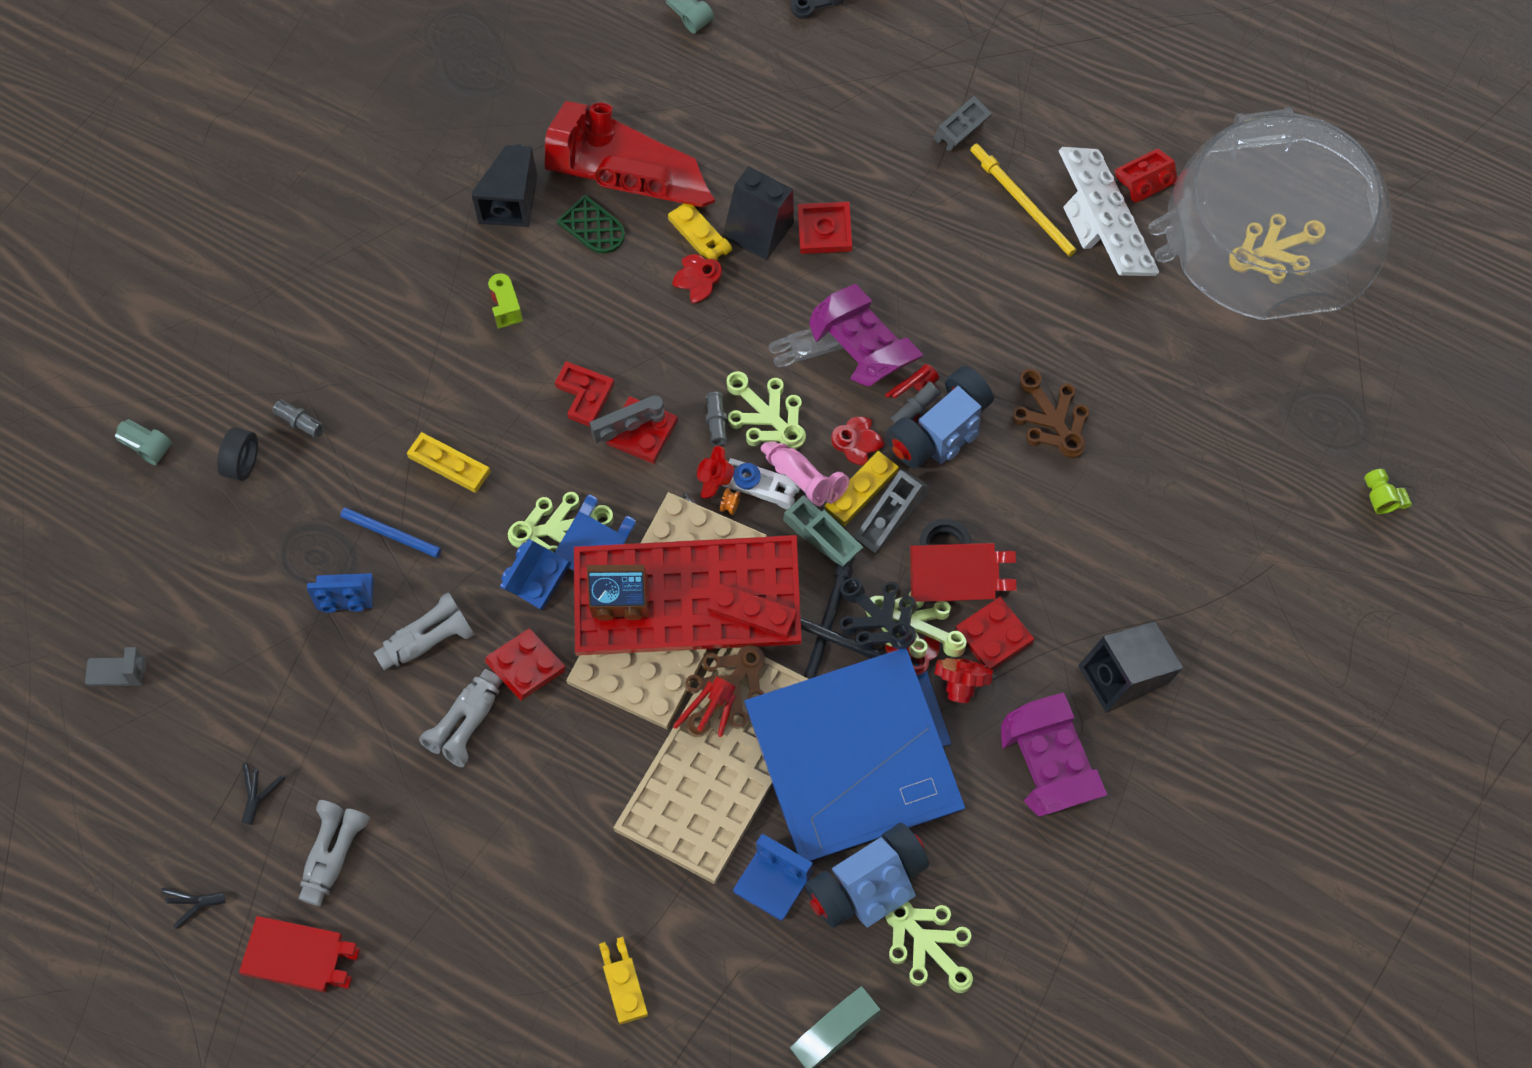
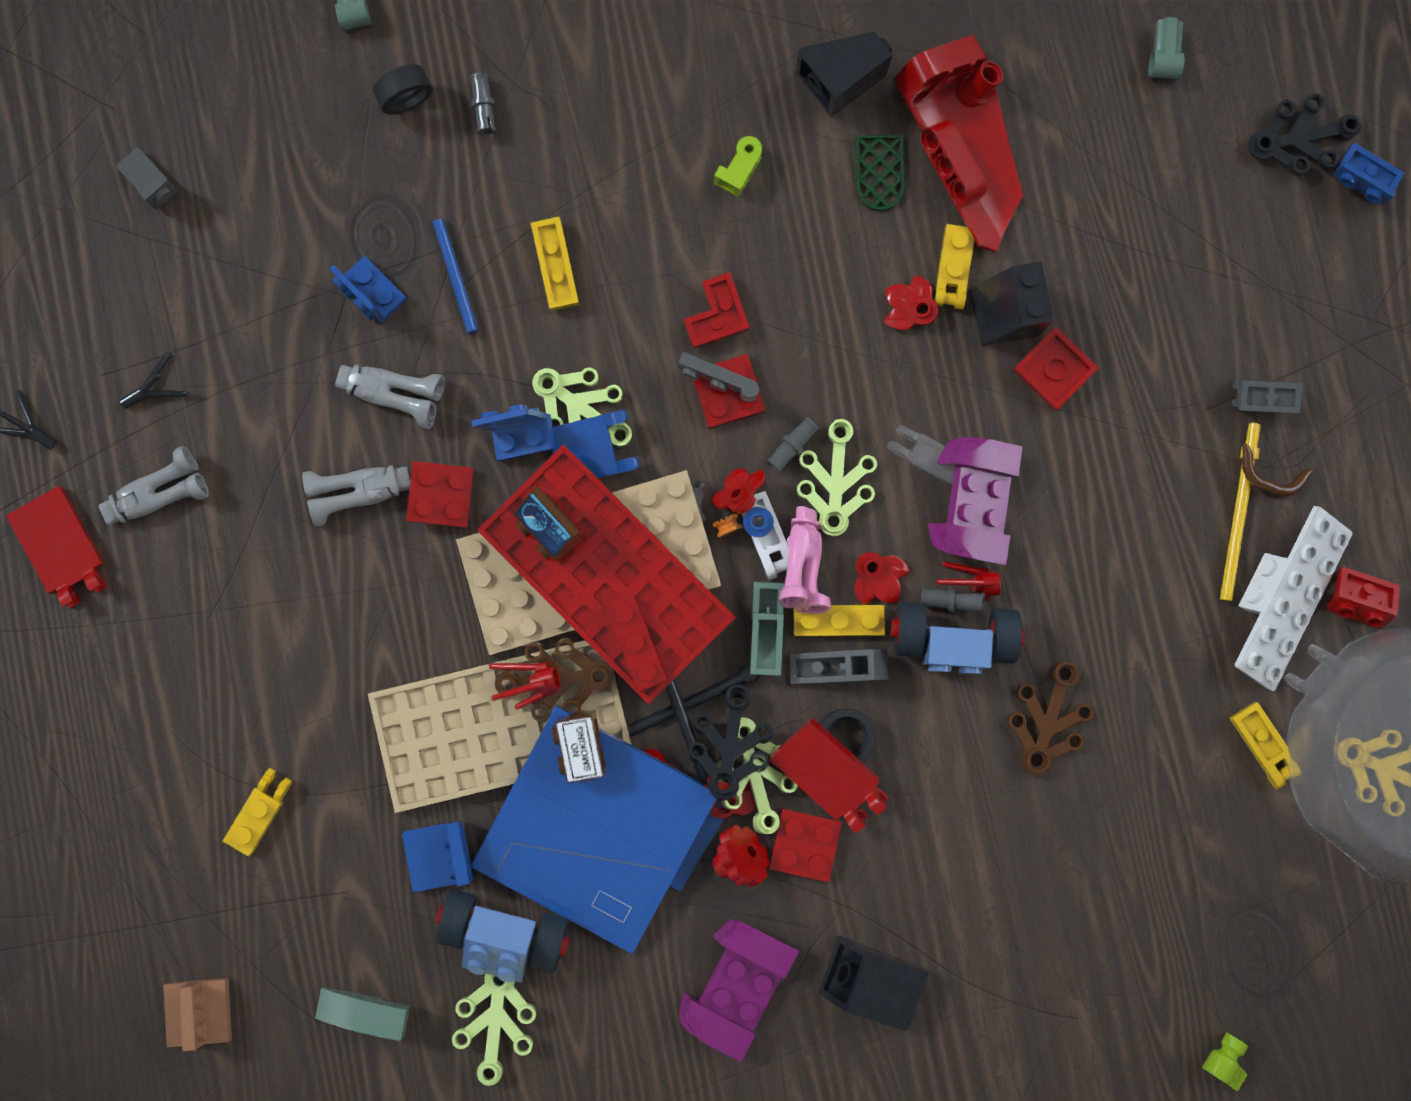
camera: 40 degrees right, 20 degrees up
none -> brick [552,710,607,783]
none -> yellow plate [1229,702,1303,790]
none -> reddish brown animal [1242,443,1314,497]

